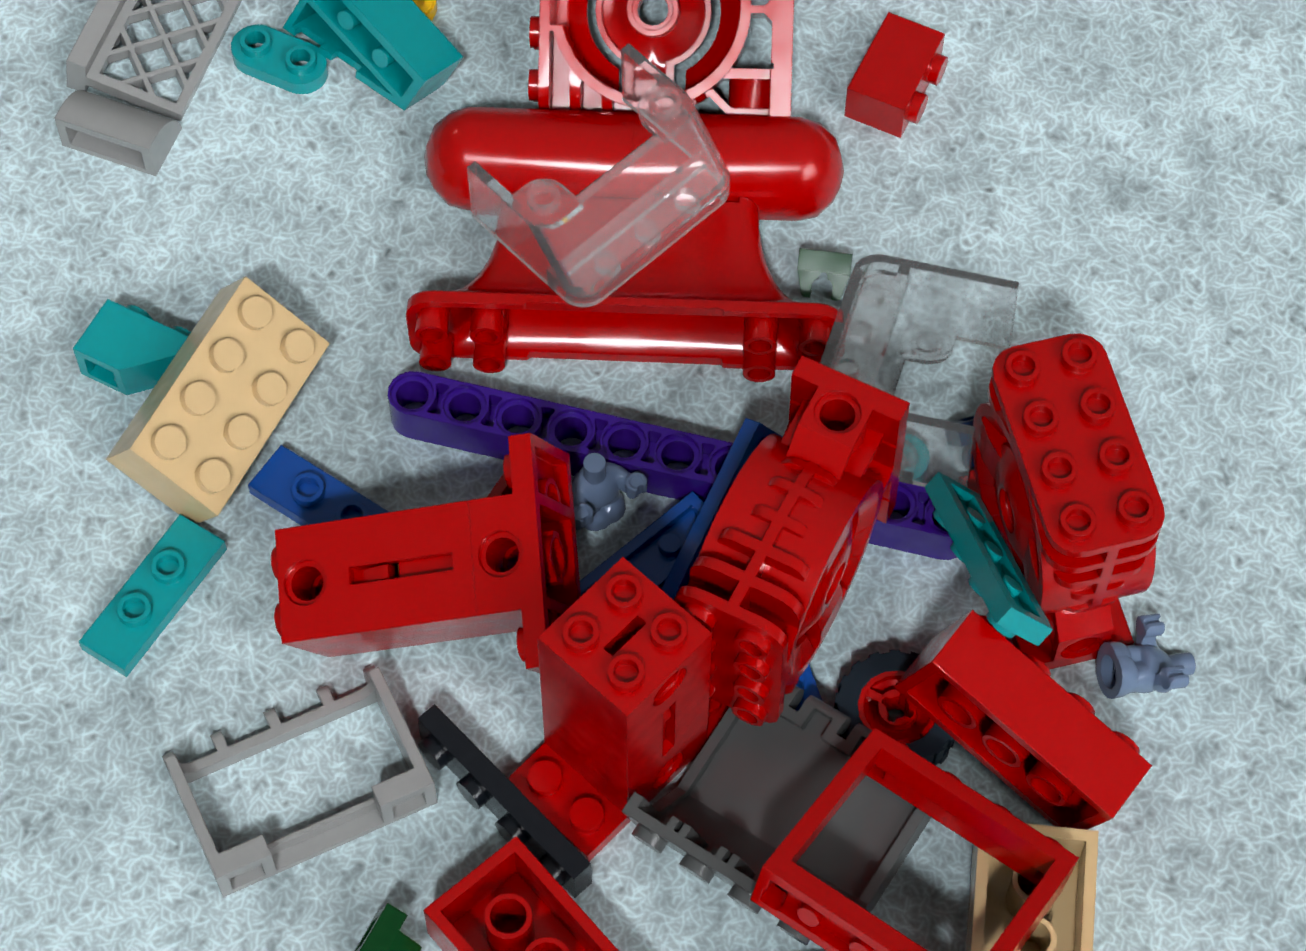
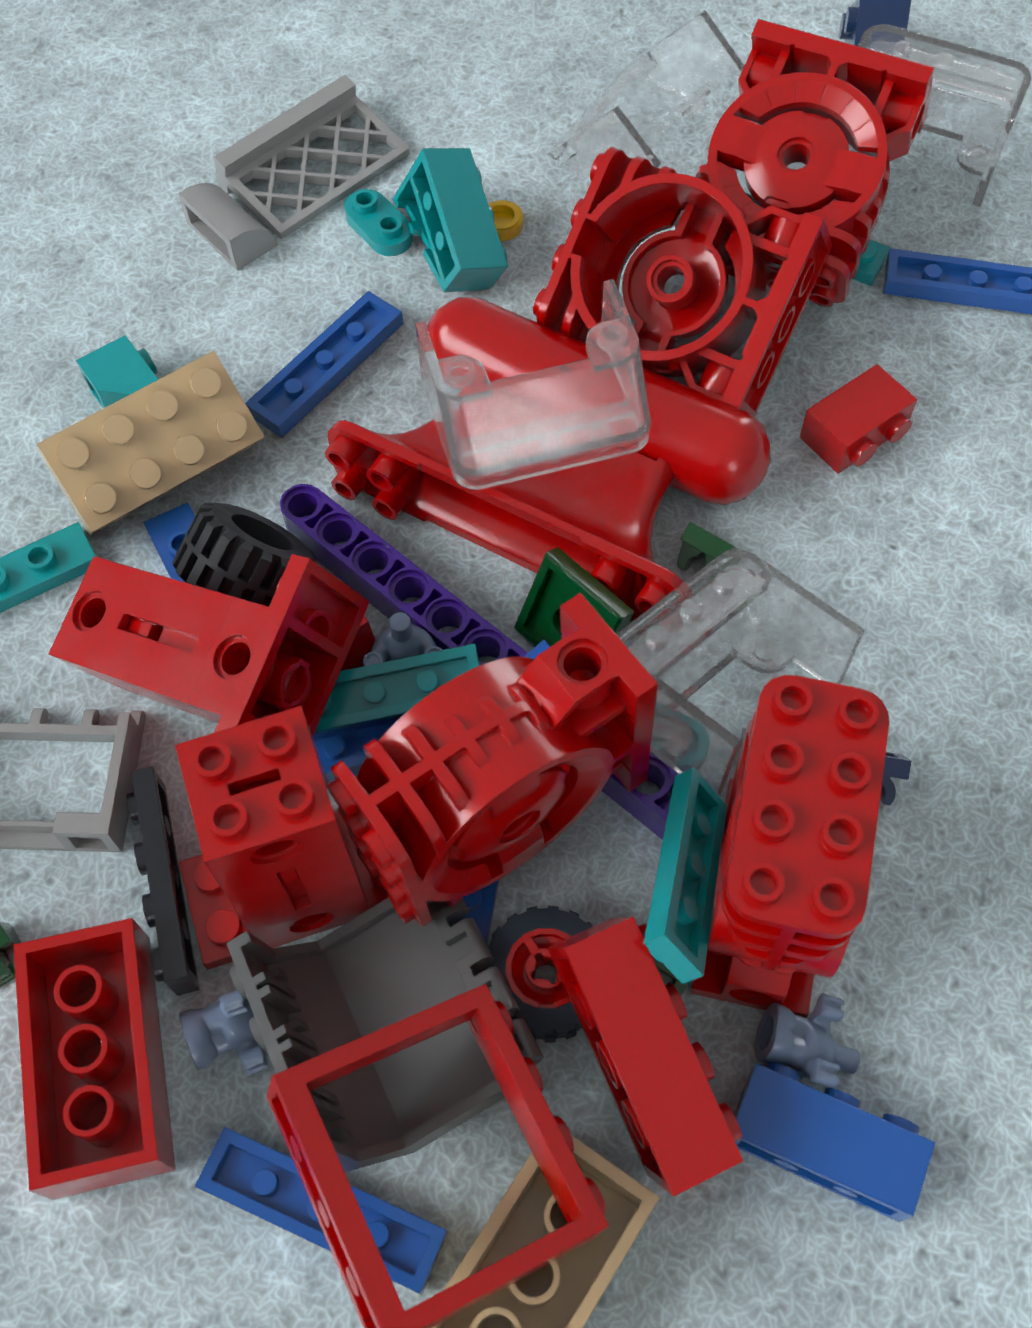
camera: 30 degrees right, 0 degrees up
none -> black tyre [172,502,318,607]
none -> sand blue piece [179,990,268,1076]
none -> blue plate [245,291,404,438]
none -> teal plate [314,644,480,734]
none -> dark green tile [514,547,635,647]
none -> blue brick [734,1062,936,1222]

